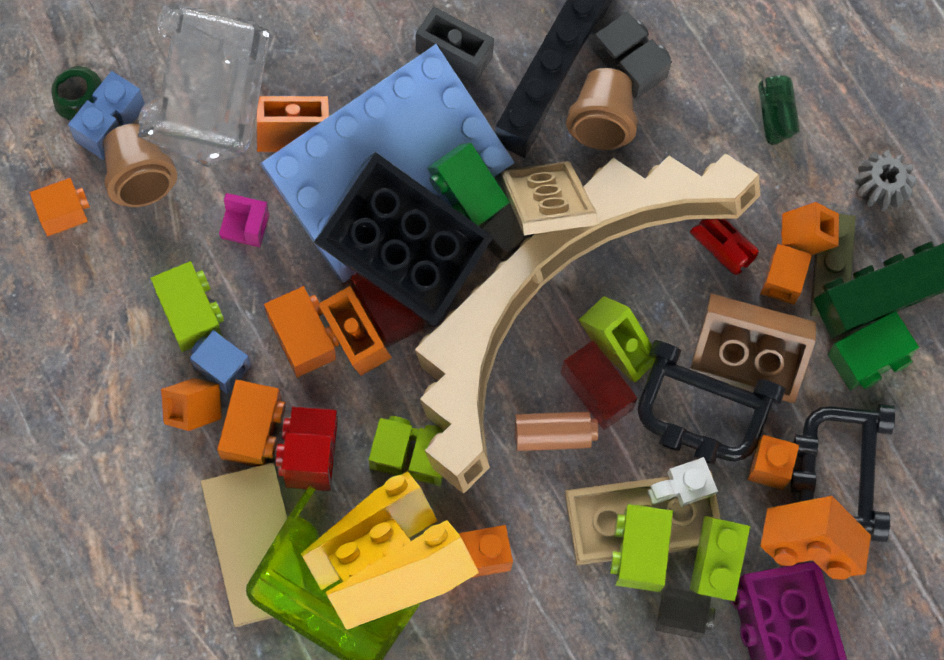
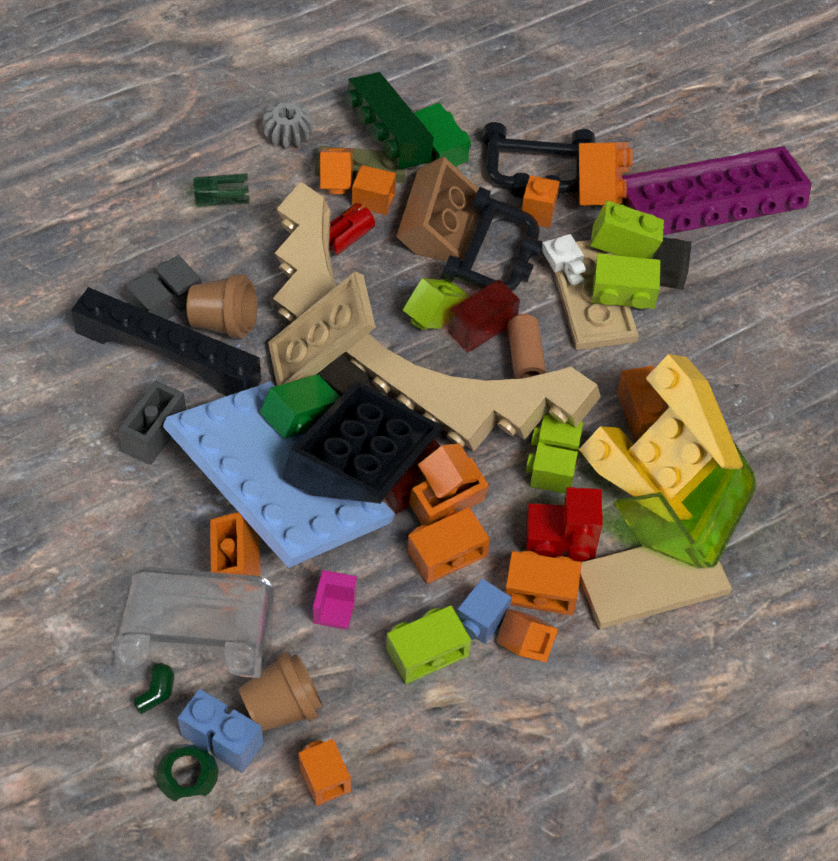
camera: 90 degrees left, 15 degrees down
none -> dark green arm [132,663,175,715]
none -> orange panel [418,443,480,498]

